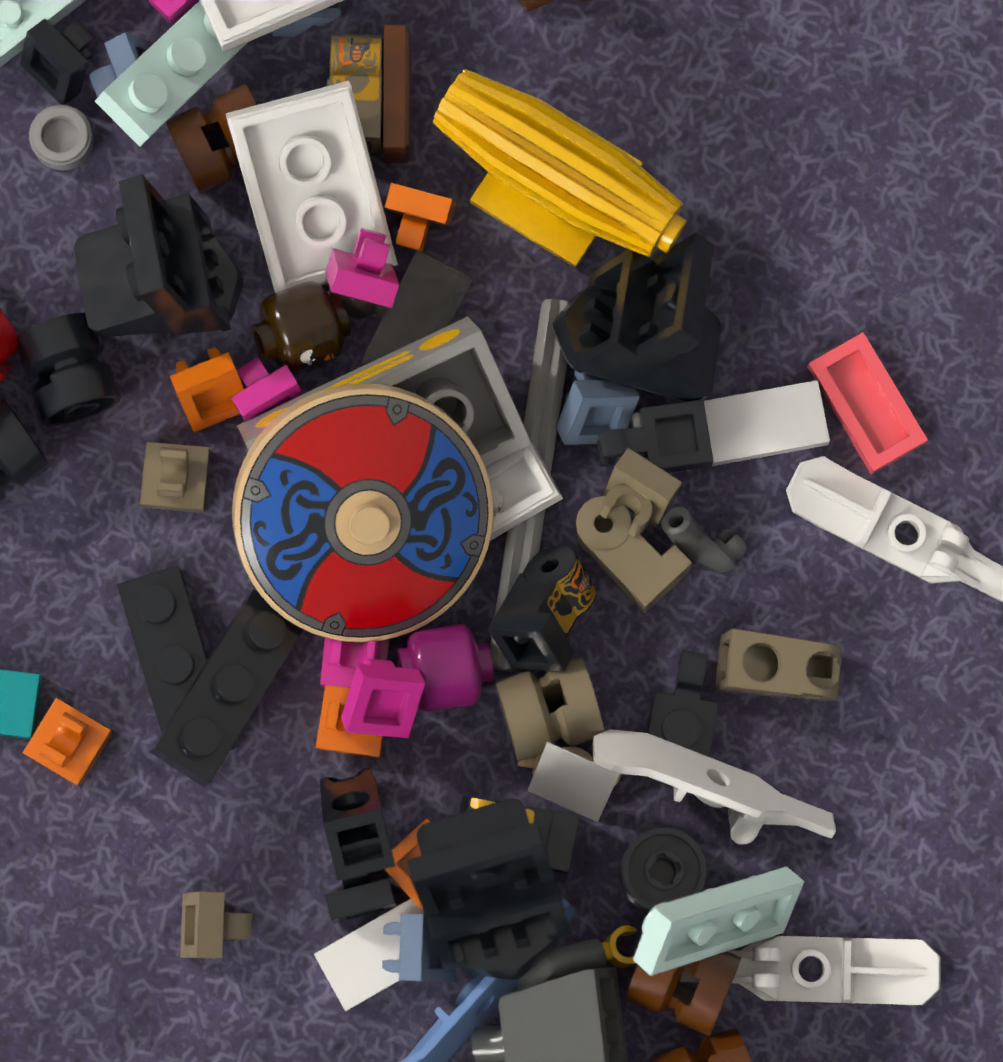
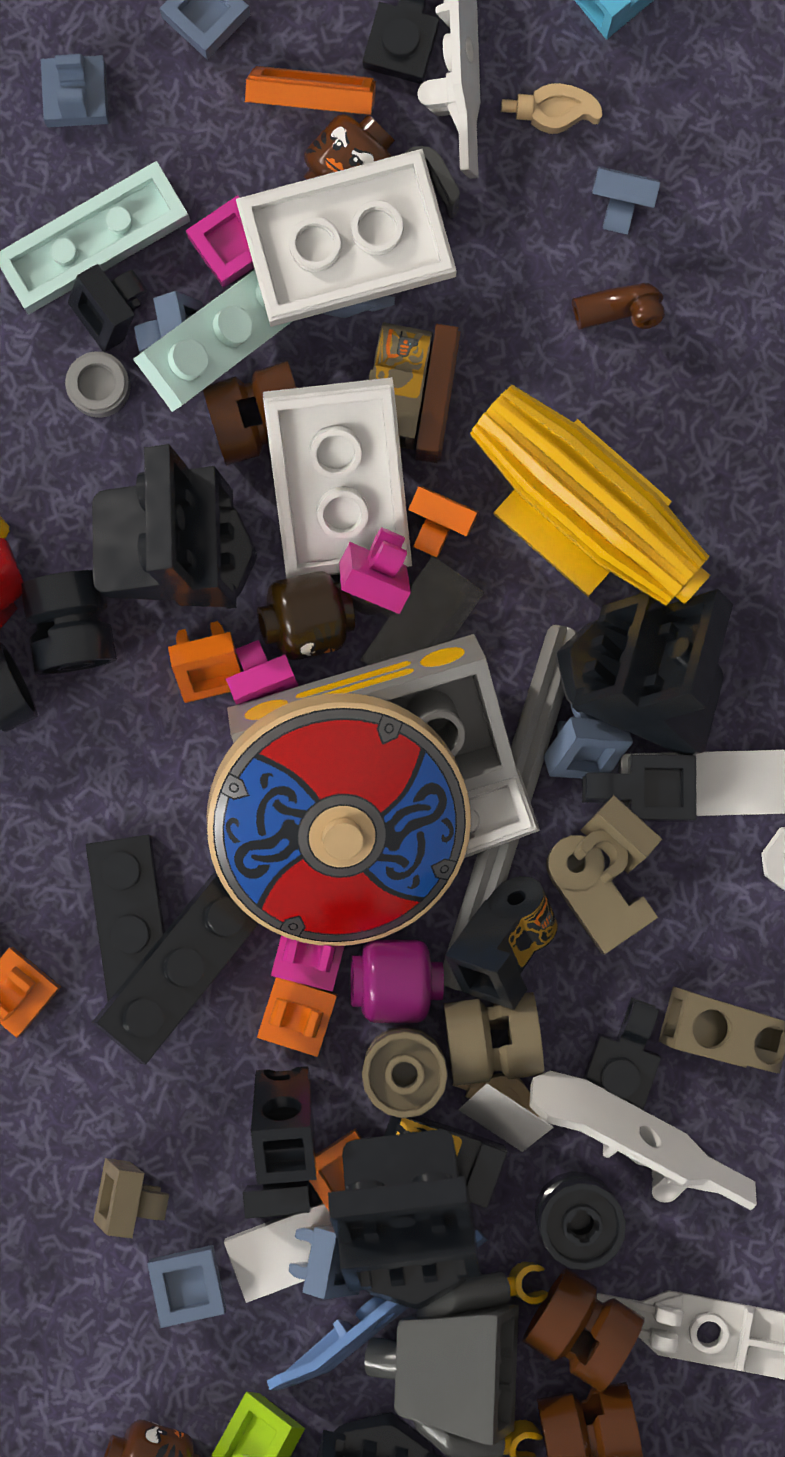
camera: 10 degrees right, 5 degrees up
dark tan tile [140,442,211,513] -> none
dark pink tile [341,658,425,738] -> none
light aqua plate [633,866,804,976] -> none
dark grey arm [661,507,747,573] -> none
none -> sand blue tile [147,1245,227,1328]
none -> dark tan wheel [362,1025,448,1118]

